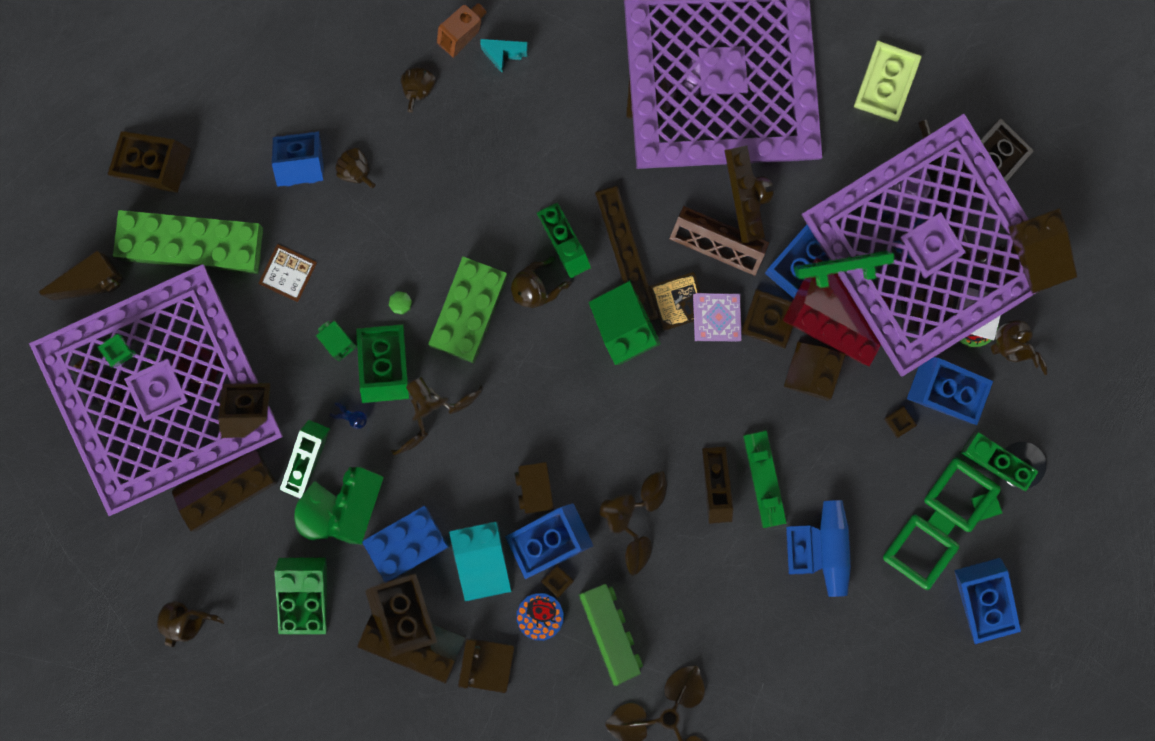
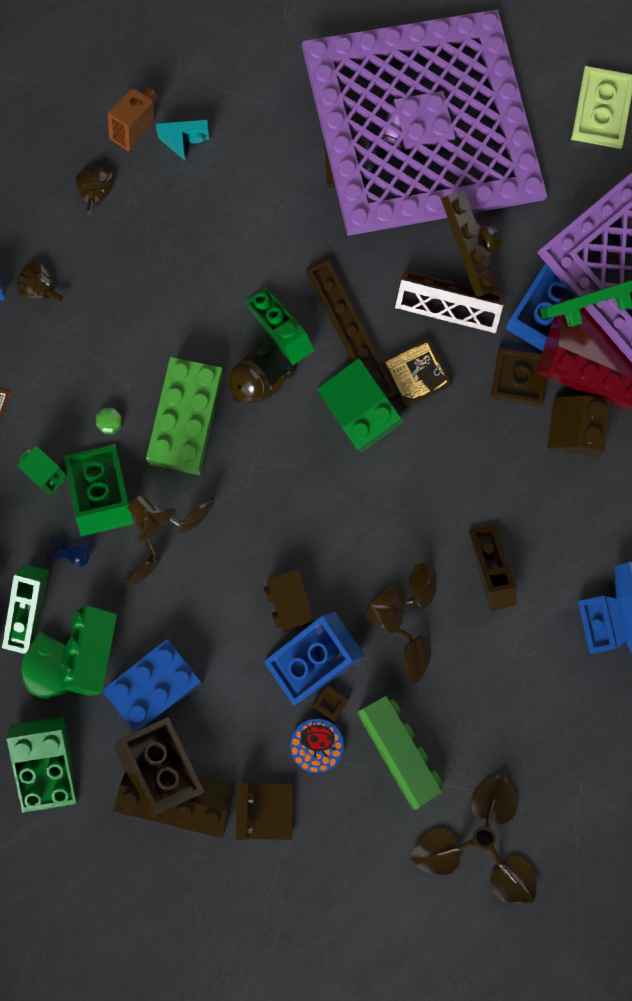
camera: 10 degrees left, 5 degrees down
teal slope [449,522,512,601] -> none
lavender tile [693,293,741,341] -> none
green hinge [743,431,786,528] -> none

